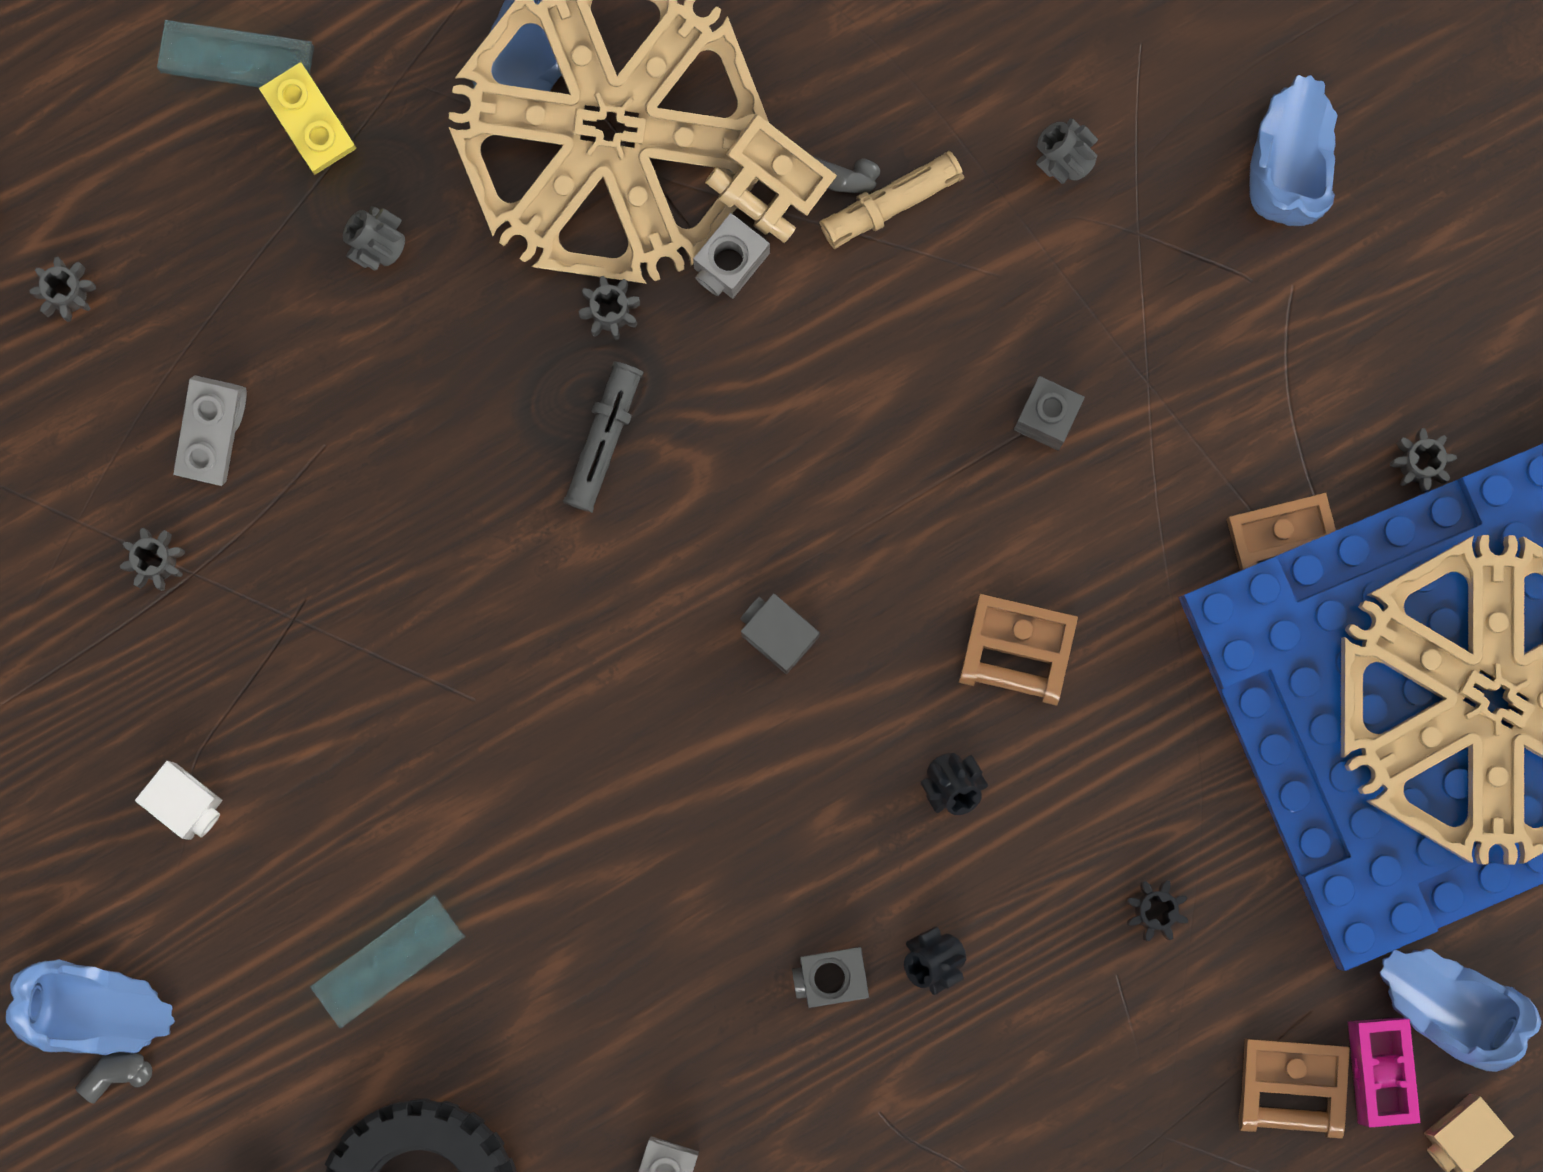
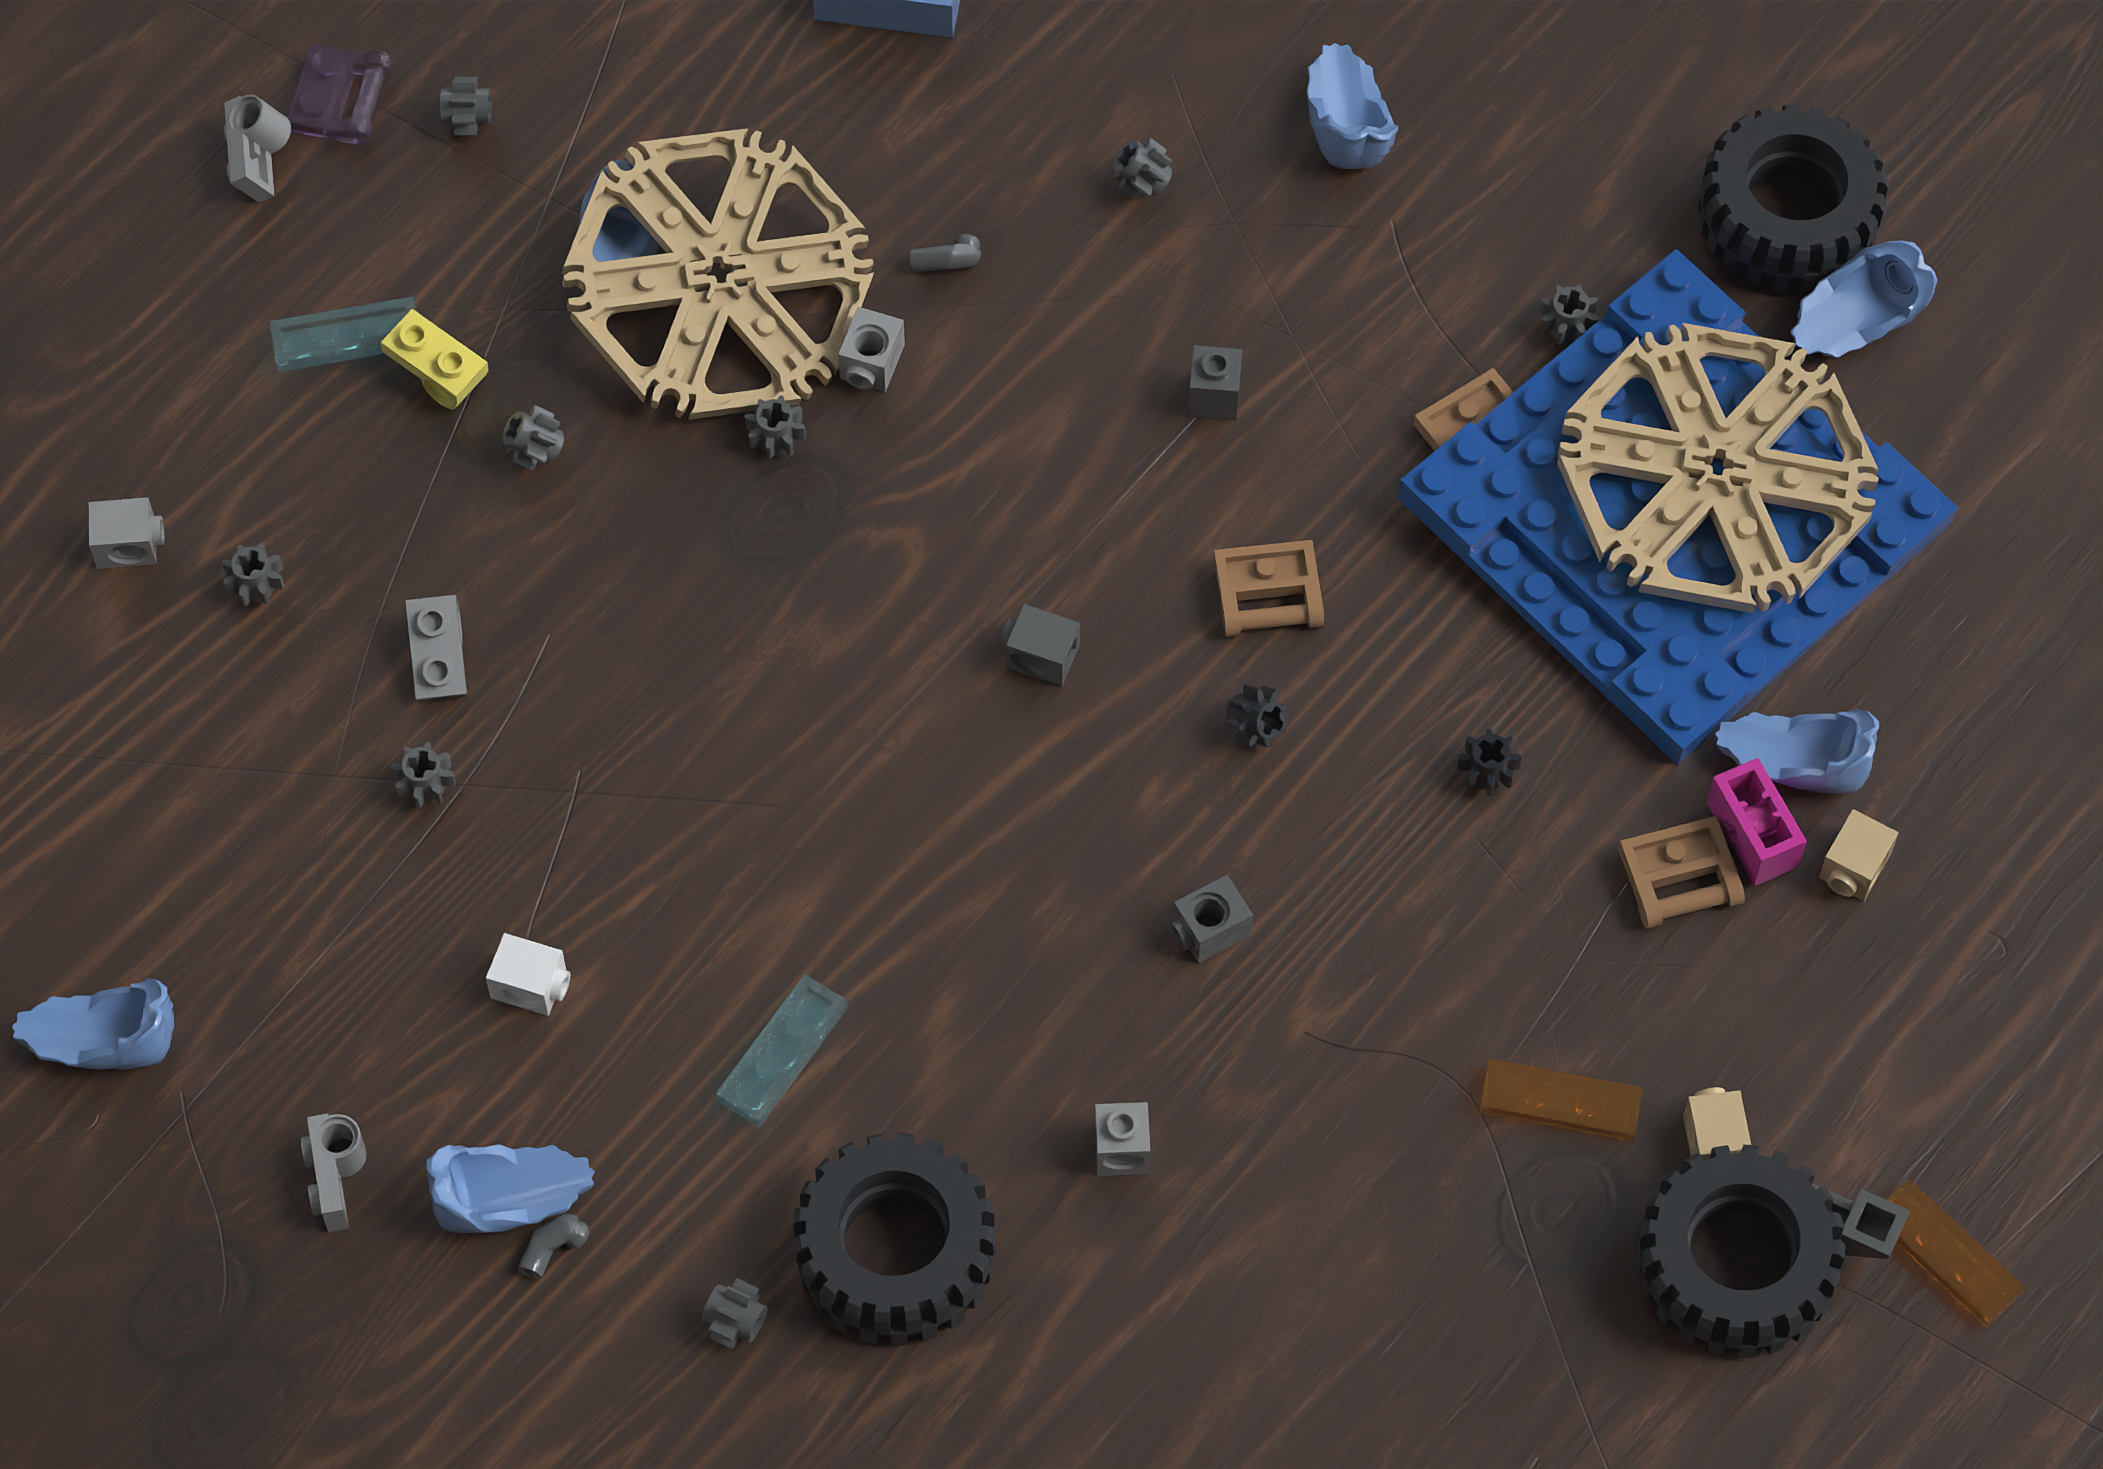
camera: 20 degrees left, 20 degrees down
dark grey pin [563,361,644,513] -> none
tan plate [705,114,837,243] -> none
tan pin [819,151,964,249] -> none
black gear [904,927,966,995] -> none

